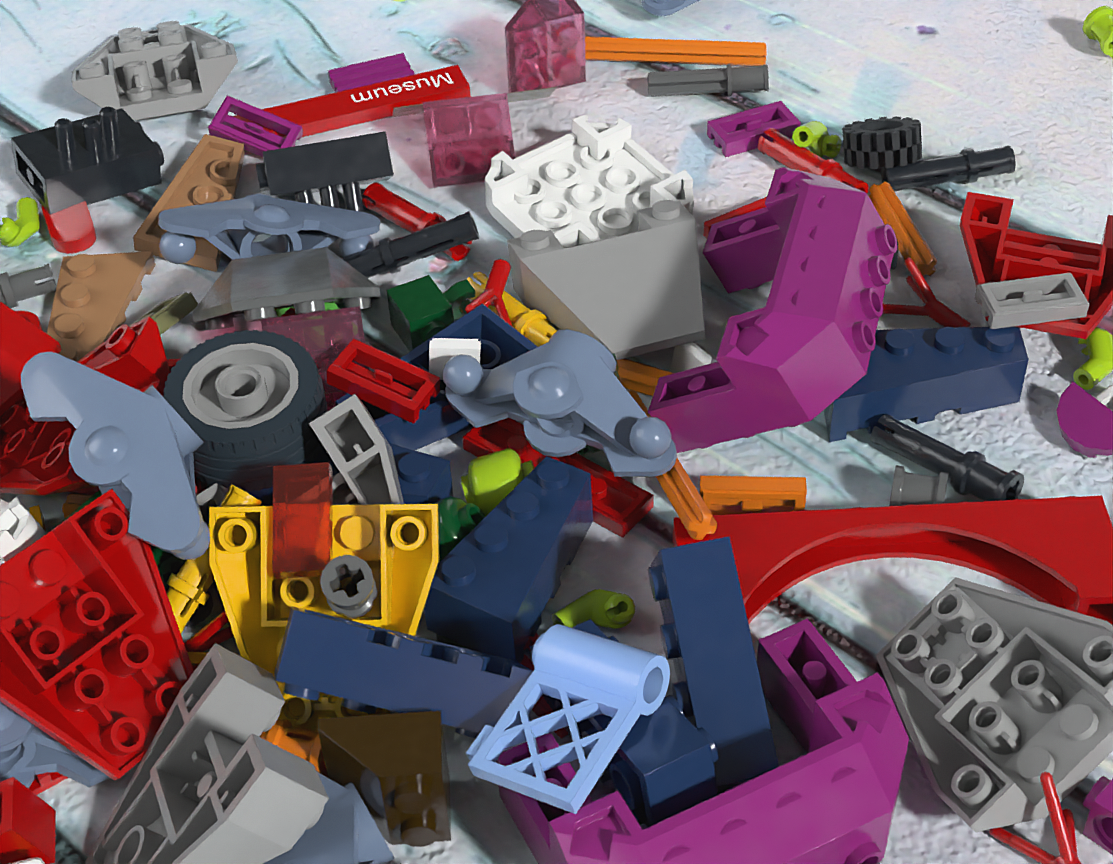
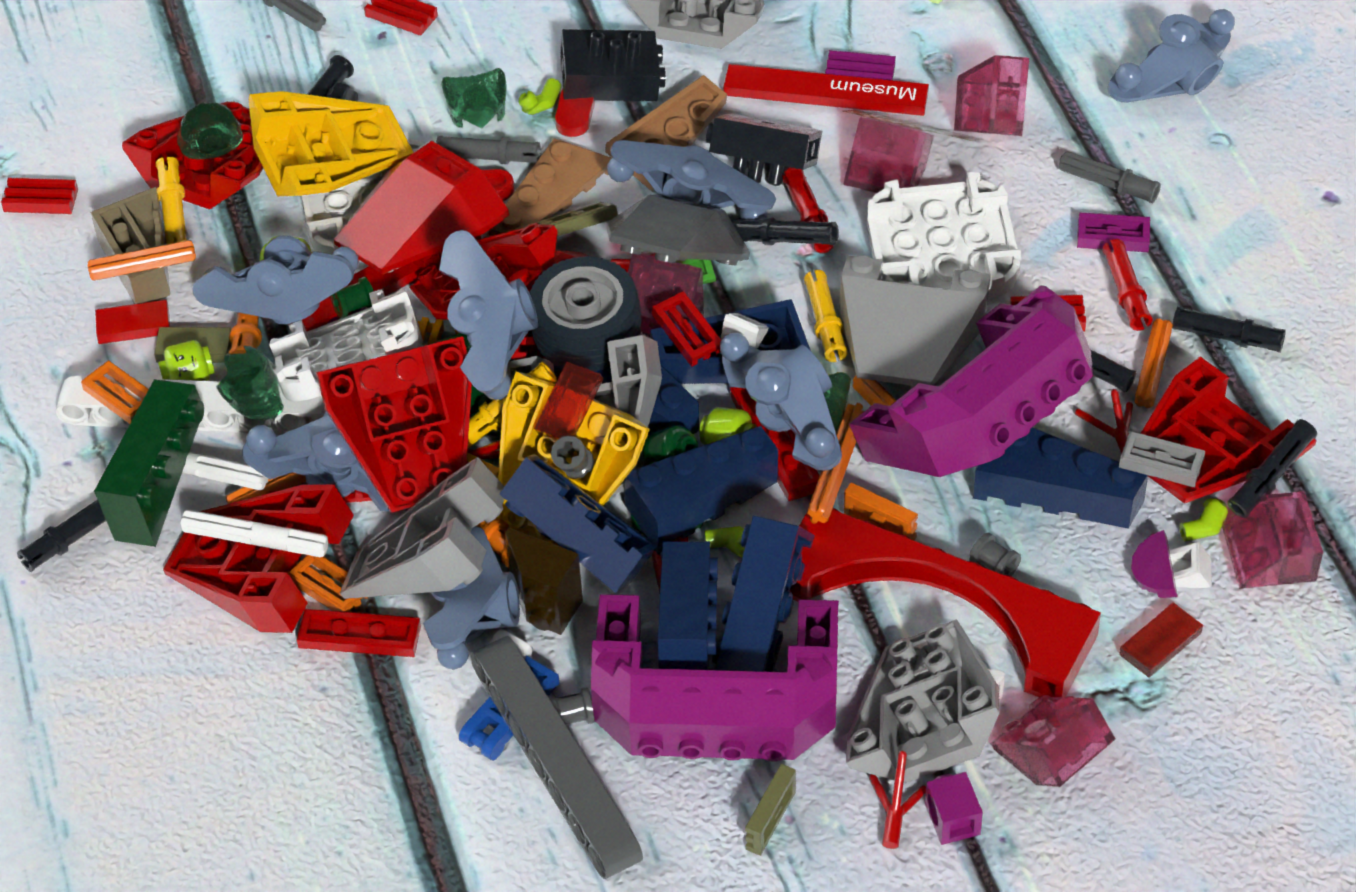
camera: 30 degrees right, 5 degrees up
magenta tile [208,95,303,157] -> none
dark green brick [386,275,475,352] -> none
red plant [465,259,513,327] -> none
light blue piece [466,624,670,814] -> none
orange axle [571,36,767,66] -> none
lime arm [793,121,841,158] -> none
black tyre [842,117,922,169] -> none
black pin [871,414,1024,501] -> none

